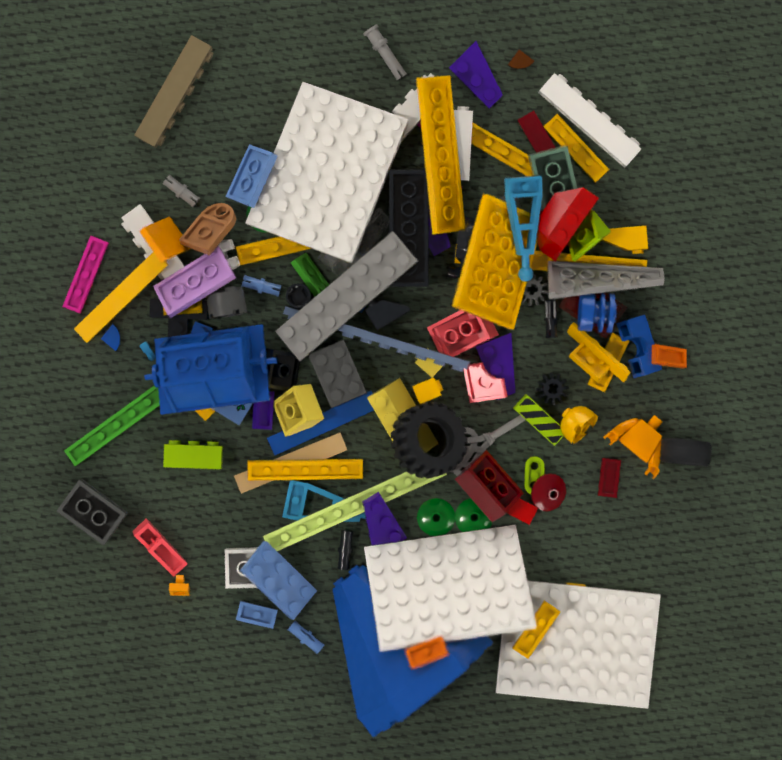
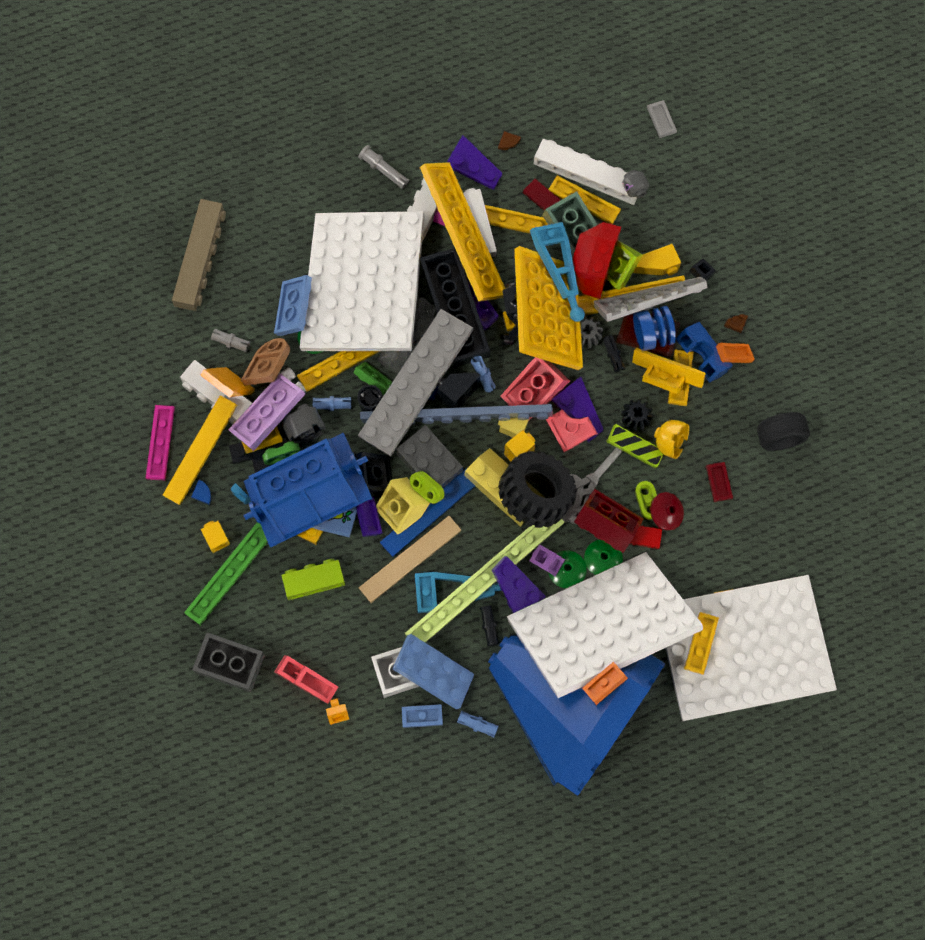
camera: 15 degrees left, 15 degrees down
yellow tile [247,459,363,481] -> none
light orange torso [603,415,663,479] -> none
none -> yellow brick [201,521,230,553]
none -> bright green plate [262,441,301,465]
none -> lime plate [410,471,444,504]
none -> medium blue pin [471,356,496,392]
none -> medium lavender brick [530,544,565,576]
none -> dark grey head [622,170,649,199]
none -> light grey tile [647,100,677,138]
none -> black brick [689,259,716,282]
none -> reddish brown tile [724,314,748,333]

